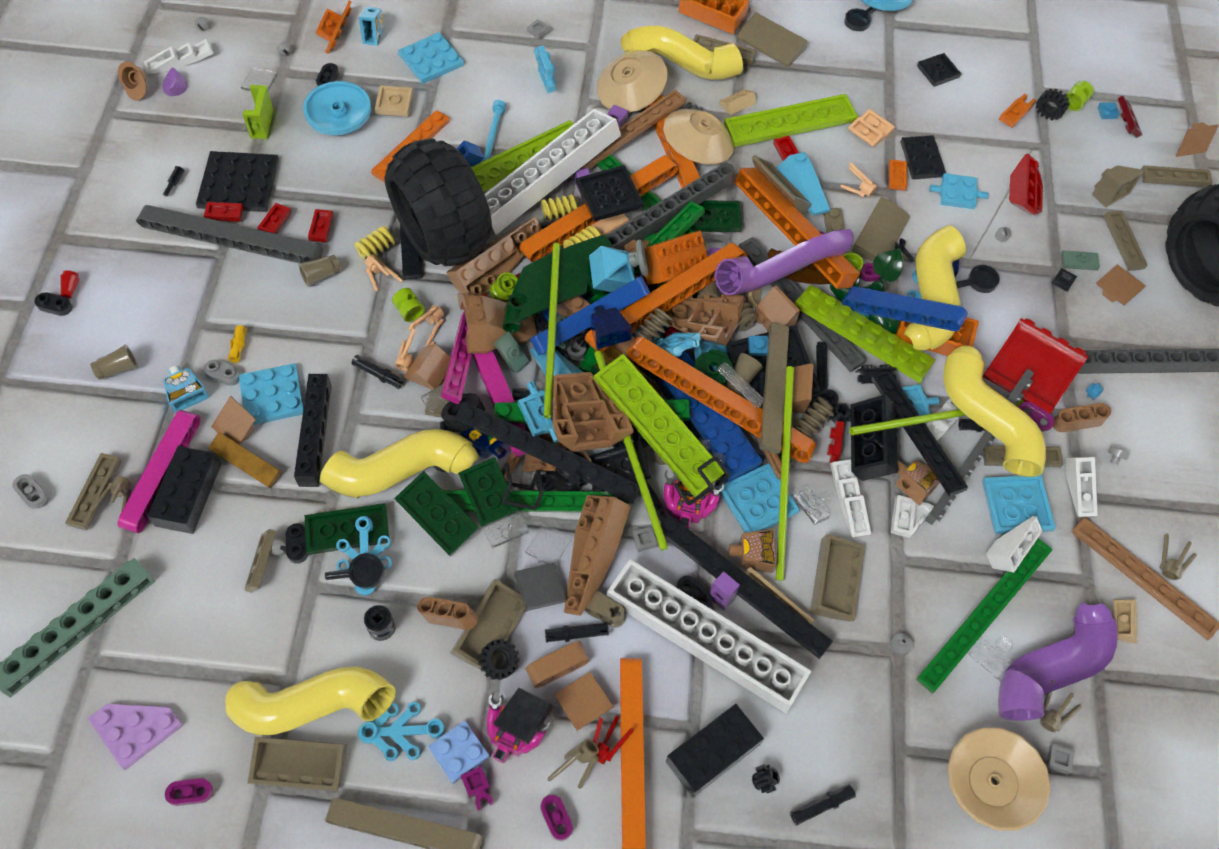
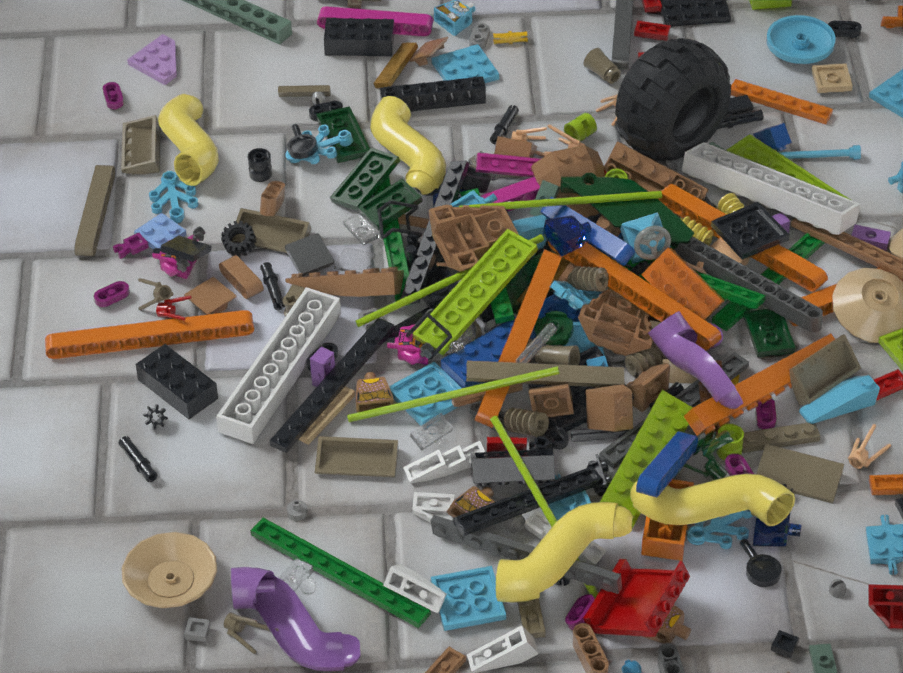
camera: 85 degrees right, 15 degrees down
none -> medium nougat slope [586,384,633,432]

